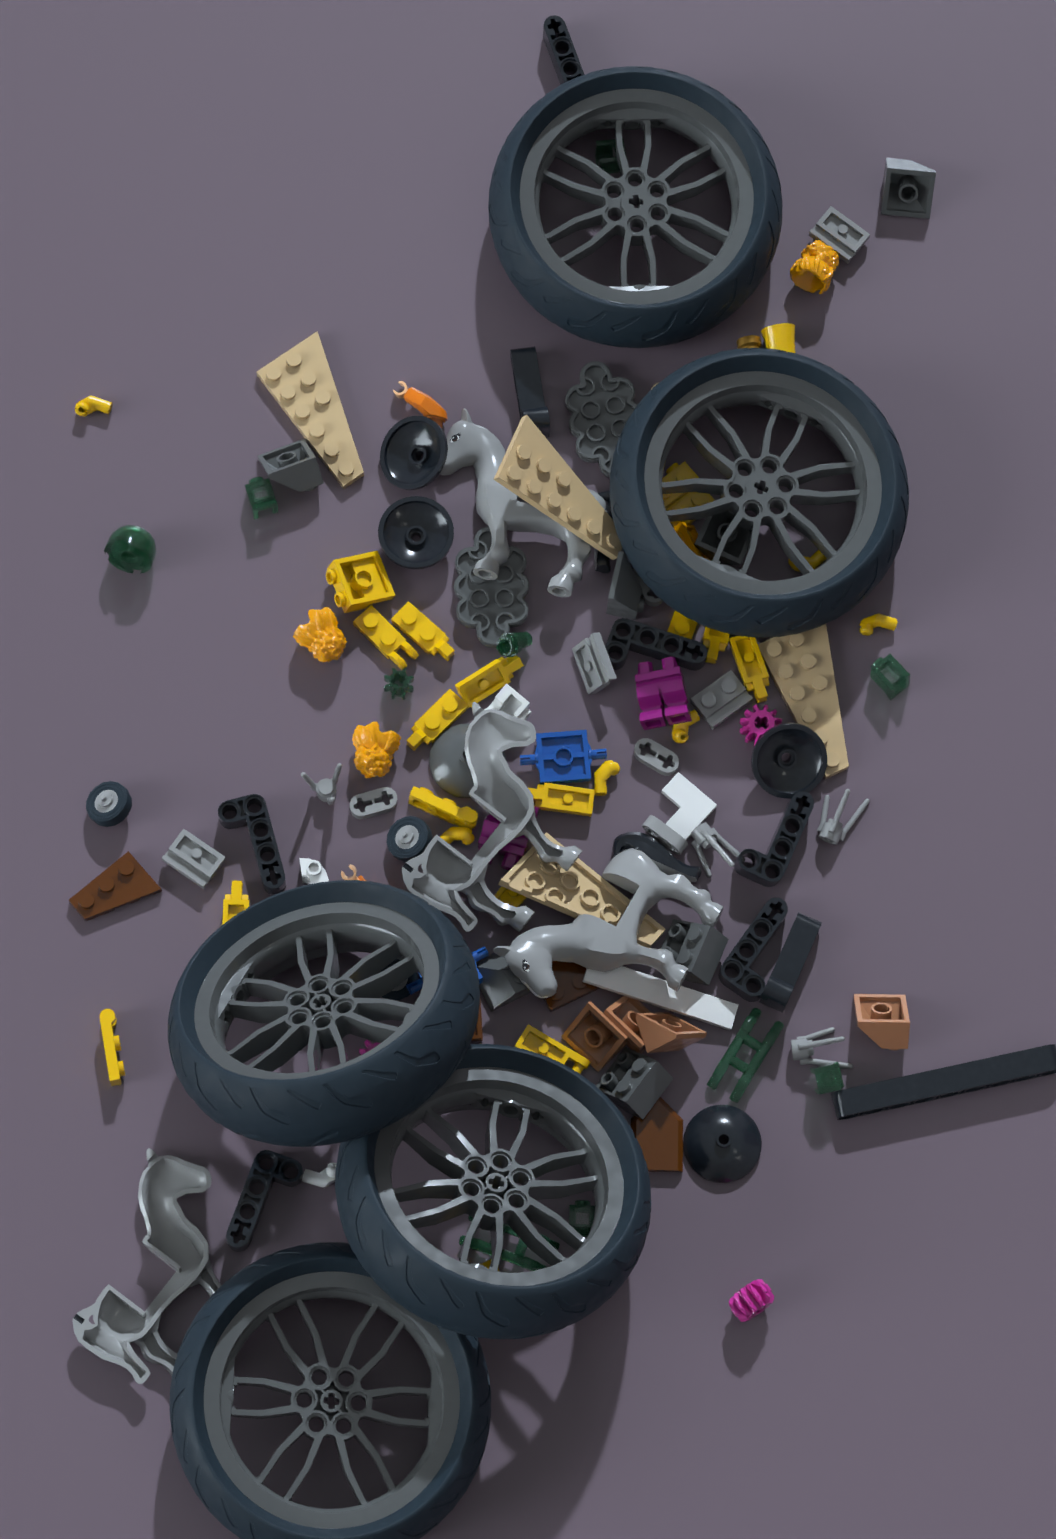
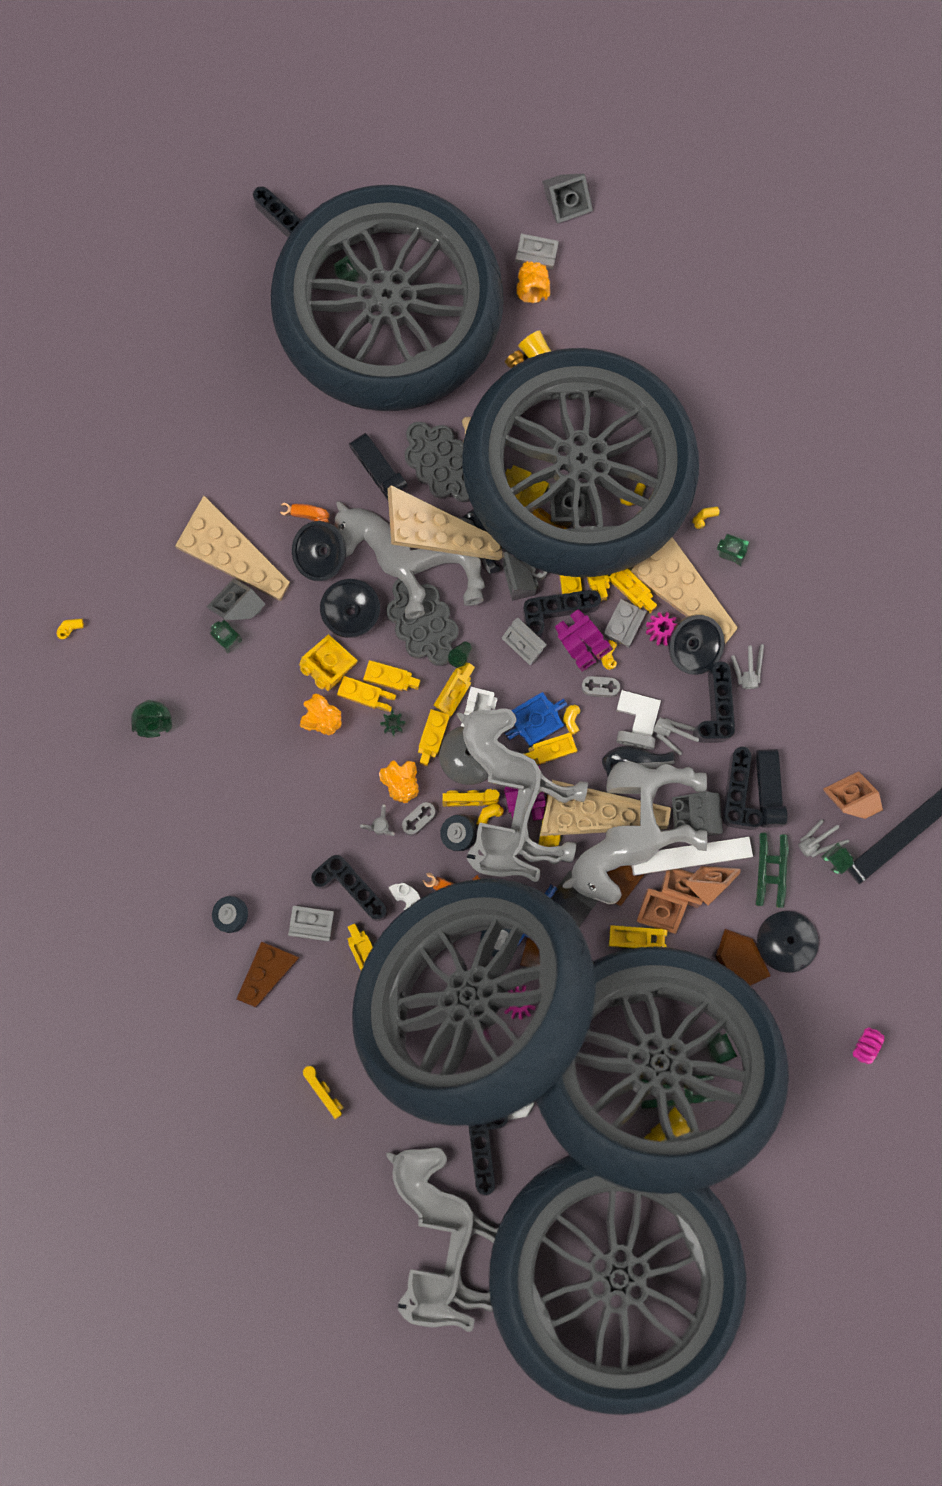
camera: 25 degrees left, 5 degrees up
dark grey slope [596,1047,674,1120] -> none

